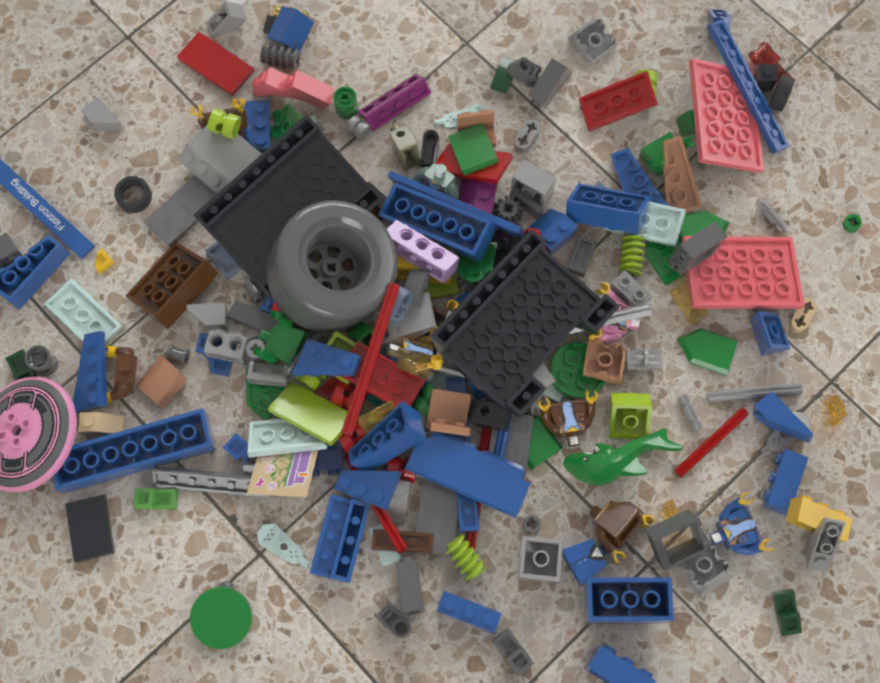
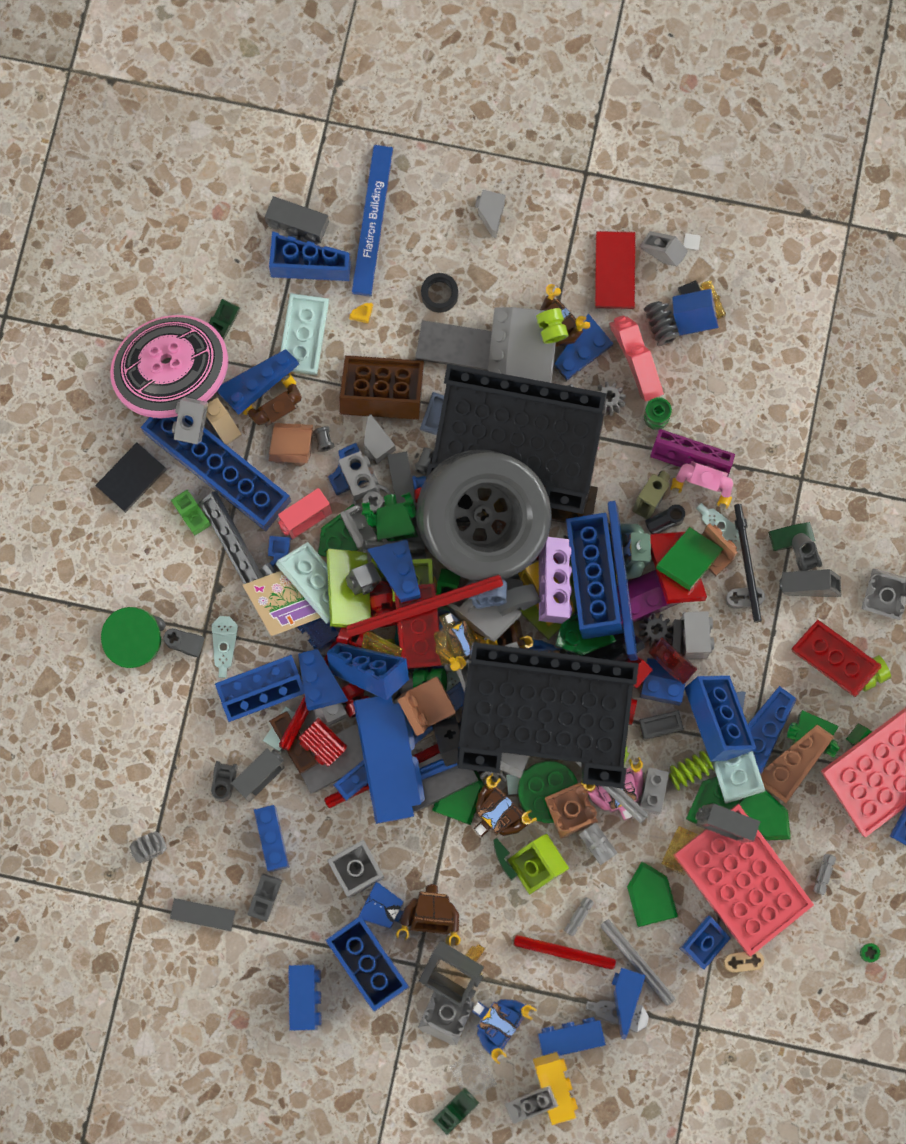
camera: 55 degrees right, 5 degrees up
dark grey wheel [25,345,58,376] -> none
green tile [271,104,303,141] -> none
light grey wheel [345,116,371,141] -> none
lime piece [445,534,487,581] -> none
flat silver bush [523,515,541,534] -> none
green piece [563,428,683,486] -> none
clear yellow bracket [823,394,848,427] -> none
none -> dark grey piece [164,628,205,658]
none -> light grey brick [172,397,208,444]
none -> coral window [278,488,332,540]
none -> red brick [298,718,347,767]
none -> dark grey brick [346,562,382,595]
none -> dark green slope [493,837,518,881]
none -> clear red slope [648,638,697,684]
none -> bright pink torso [670,461,733,509]
none -> black bar [734,504,762,623]

